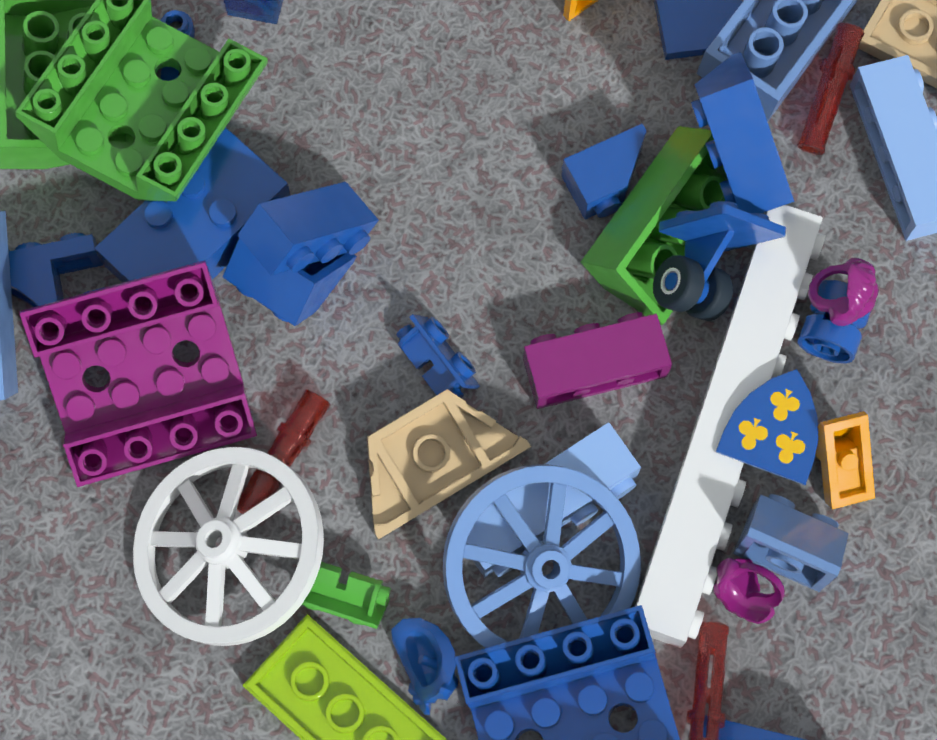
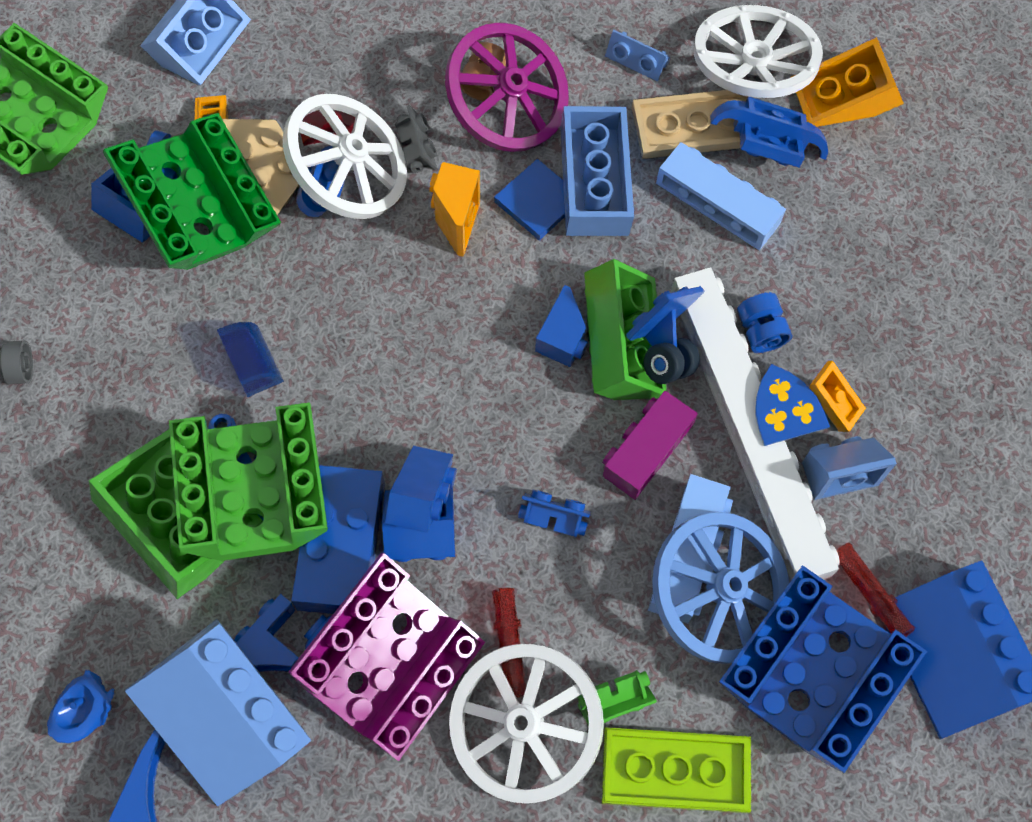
camera: 40 degrees left, 5 degrees down
tan wing [367,389,531,540] -> none
blue hat [391,618,458,715] -> none
blue slope [691,52,794,214] -> none
magenta piece [714,558,785,624] -> none
clear red pin [797,23,865,155] -> none
magenta piece [808,257,879,326] -> none

